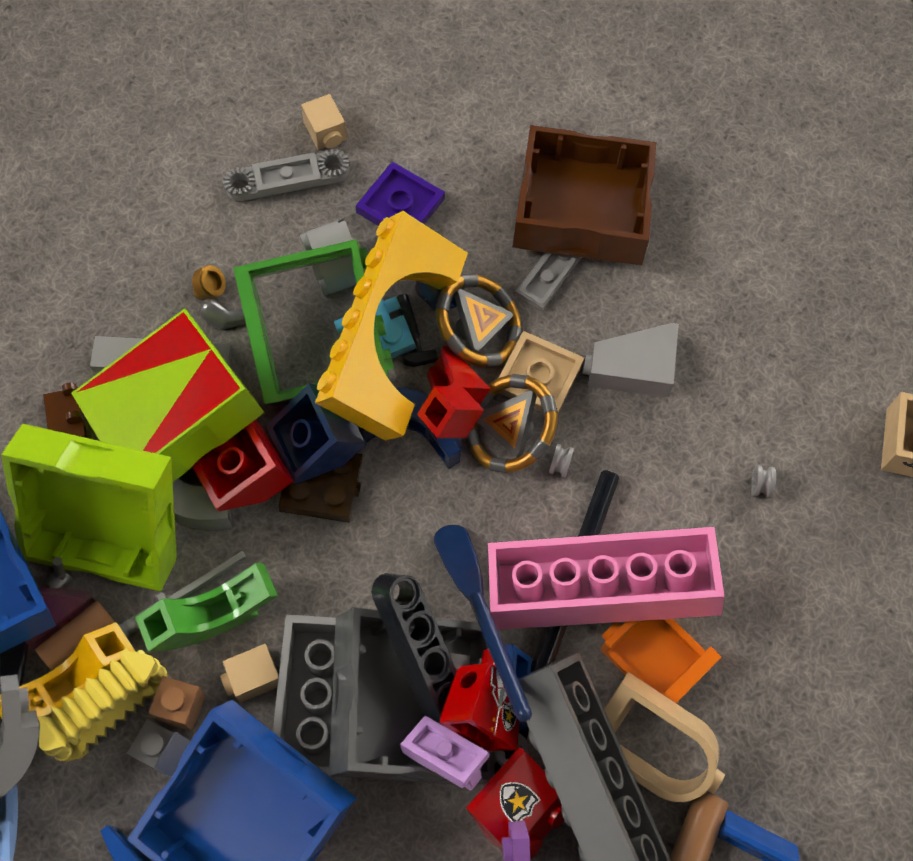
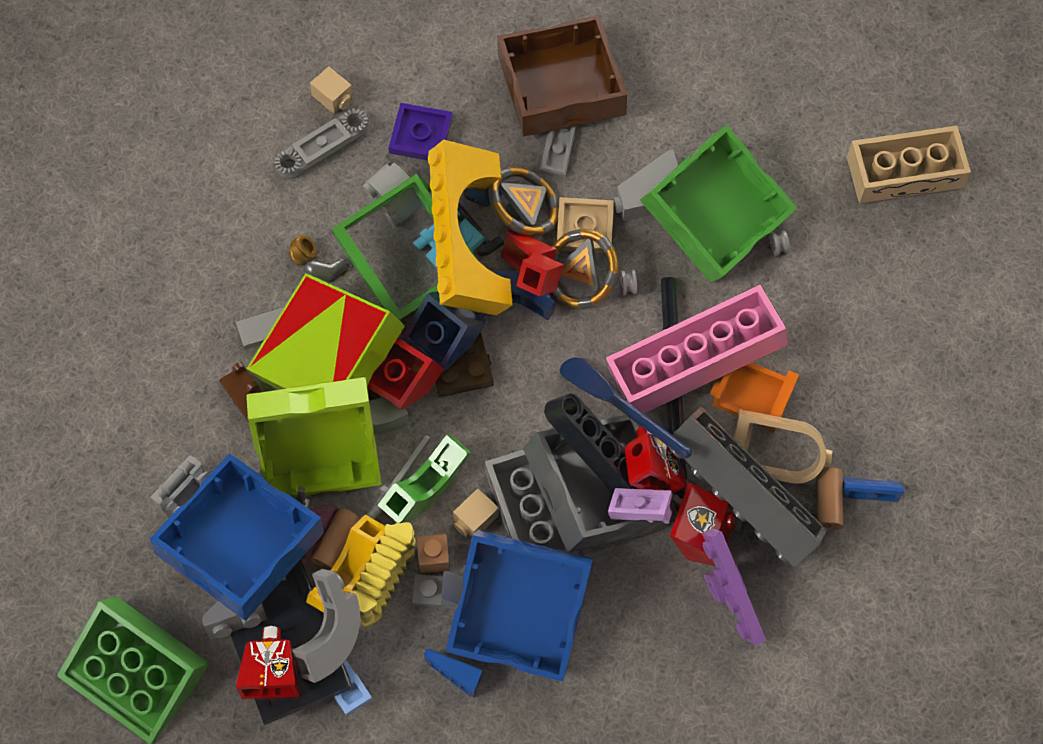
camera: 20 degrees left, 0 degrees up
none -> bright green tile [640,124,797,283]

